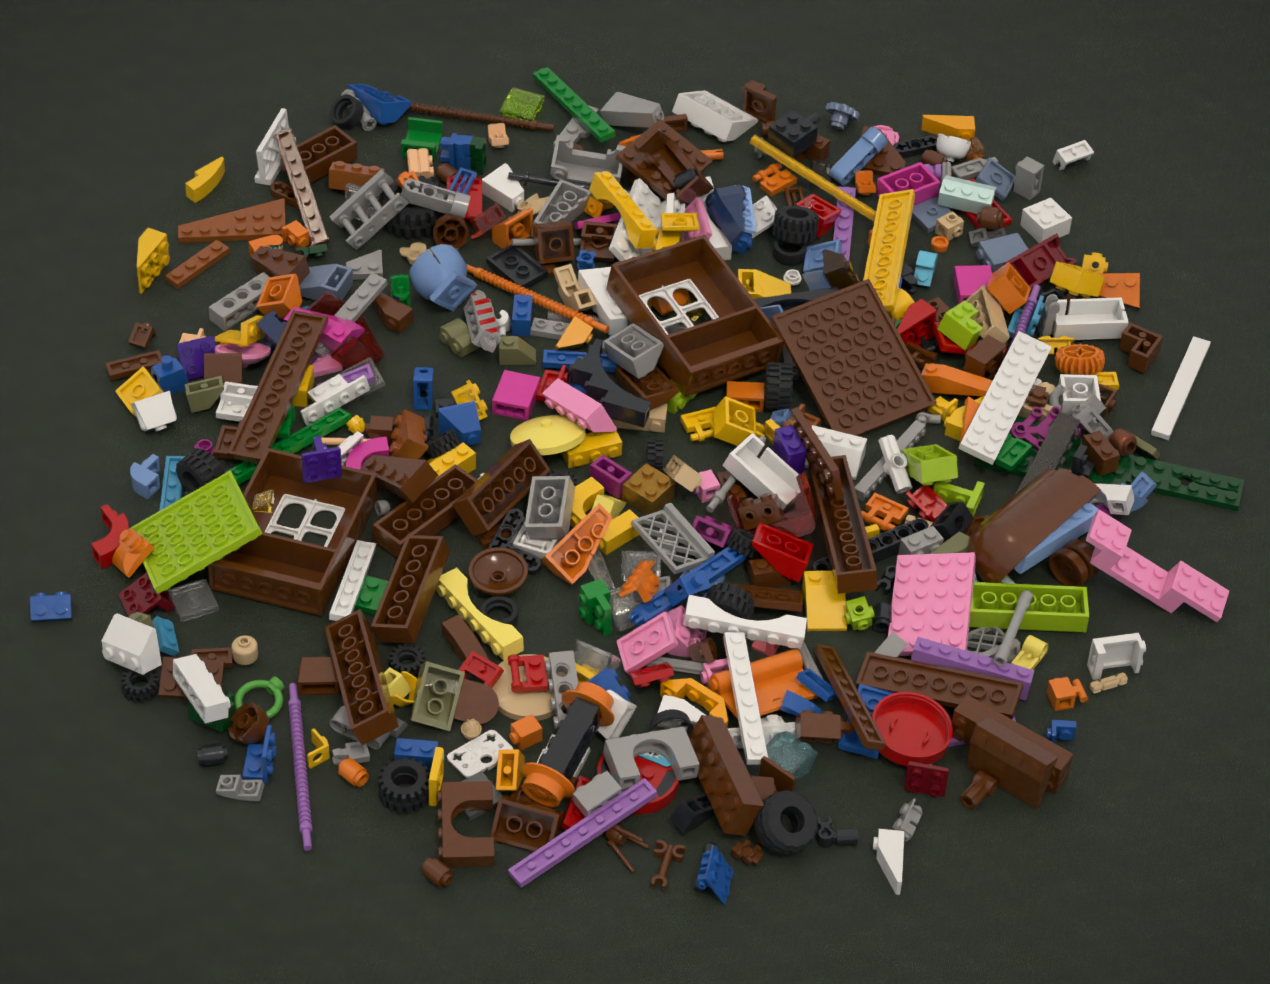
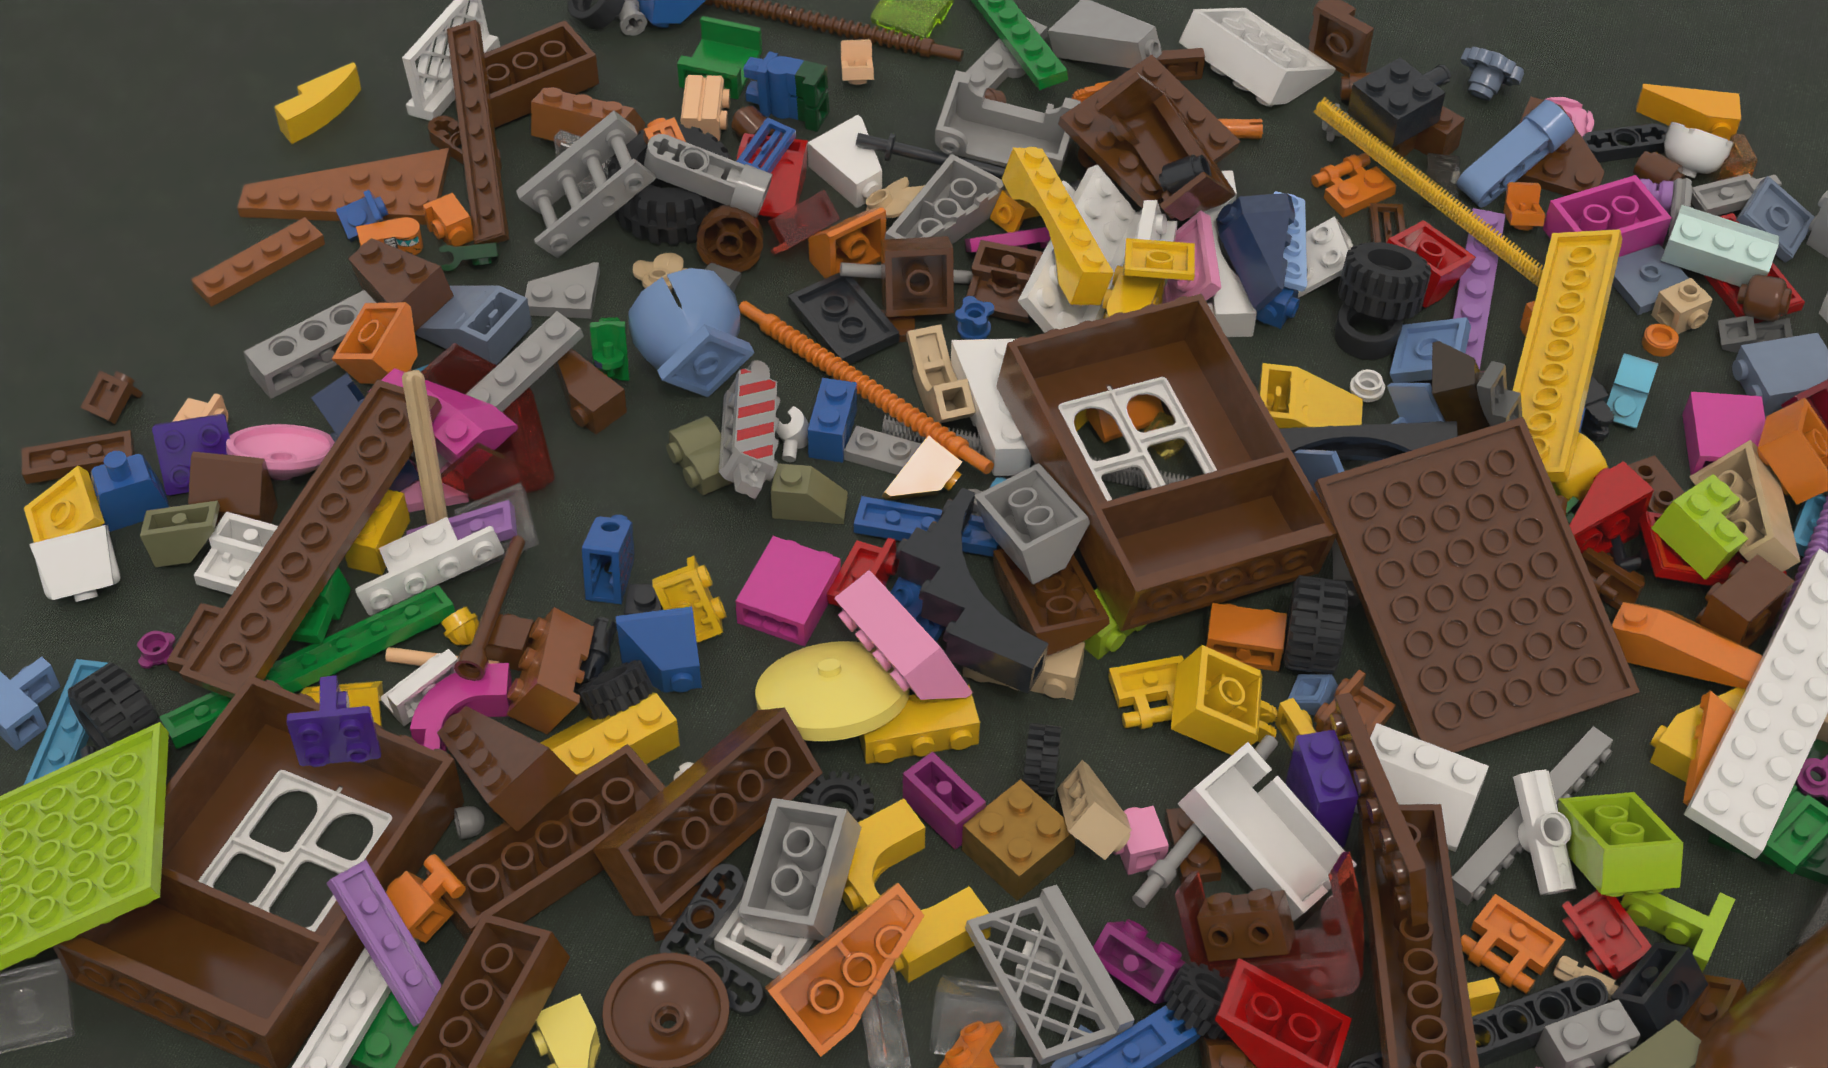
camera: 10 degrees right, 5 degrees up
yellow slope [137,228,170,294] -> none
yellow bracket [215,315,264,347] -> none
clear yellow slope [252,489,274,513] -> none
light yellow slope [591,494,626,519] -> none
light grey arm [916,412,941,424] -> none
yellow bracket [927,396,958,422] -> none
none -> medium lavender tile [327,860,442,1027]
none -> blue bracket [336,190,389,242]
none -> orange brick [386,854,466,943]
none -> tan axle [402,370,448,524]
none -> reddish brown piece [454,535,525,681]
none -> dark grey slope [1477,361,1522,426]

